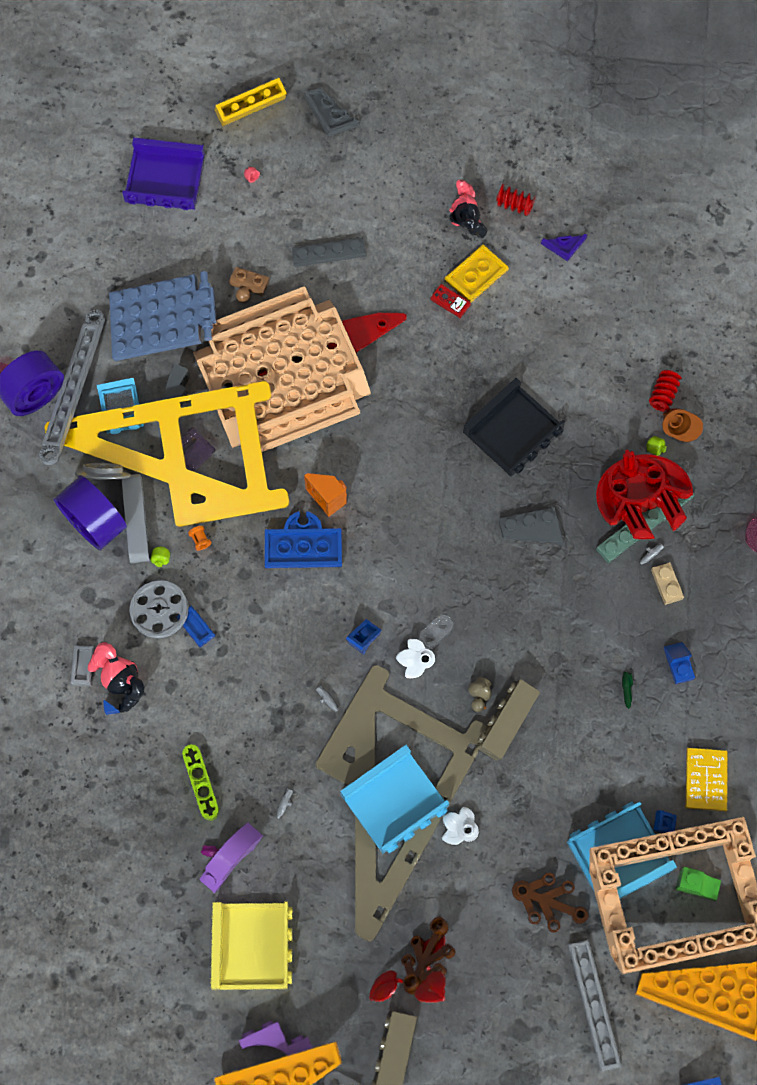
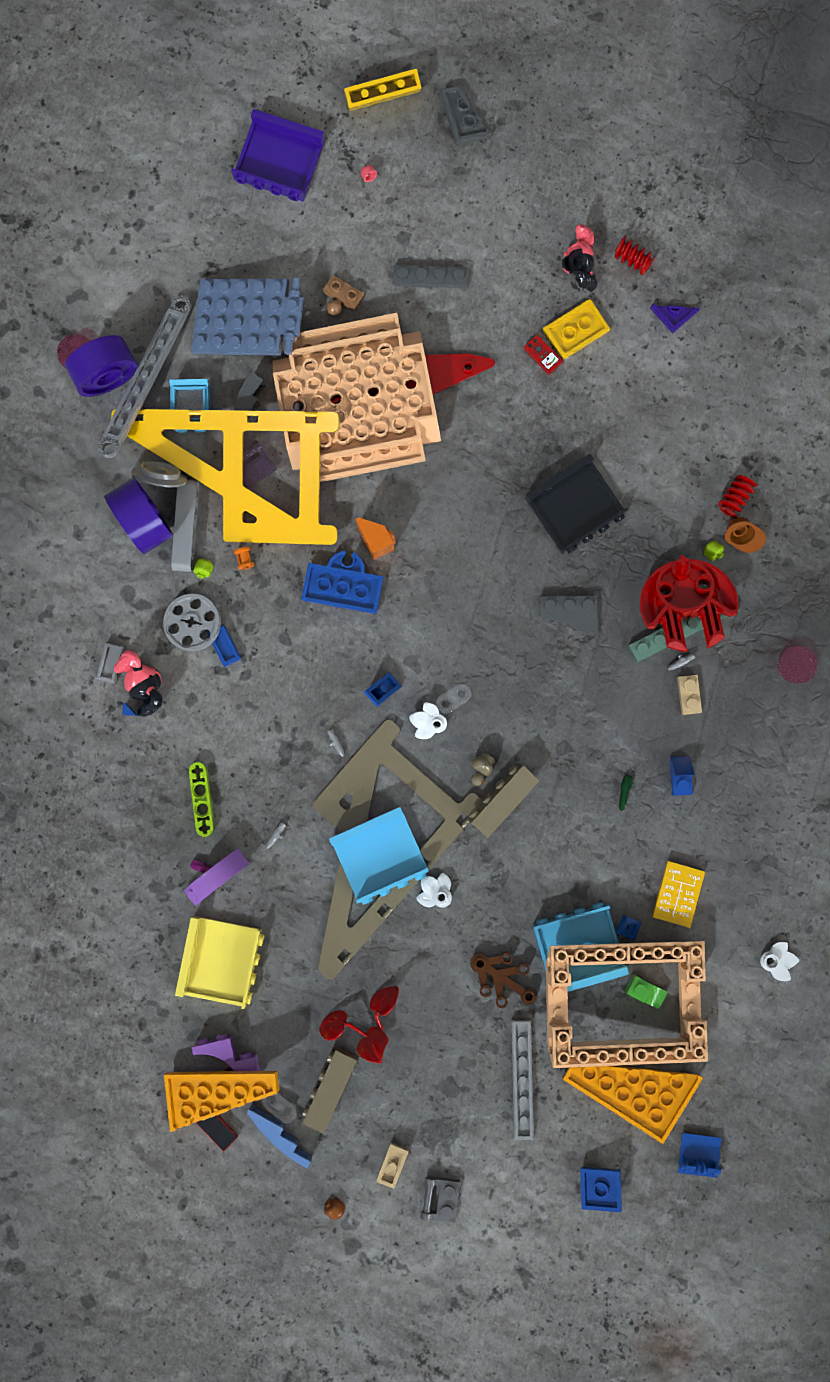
camera: 15 degrees right, 15 degrees up
reddish brown plant [401,917,456,995] -> none

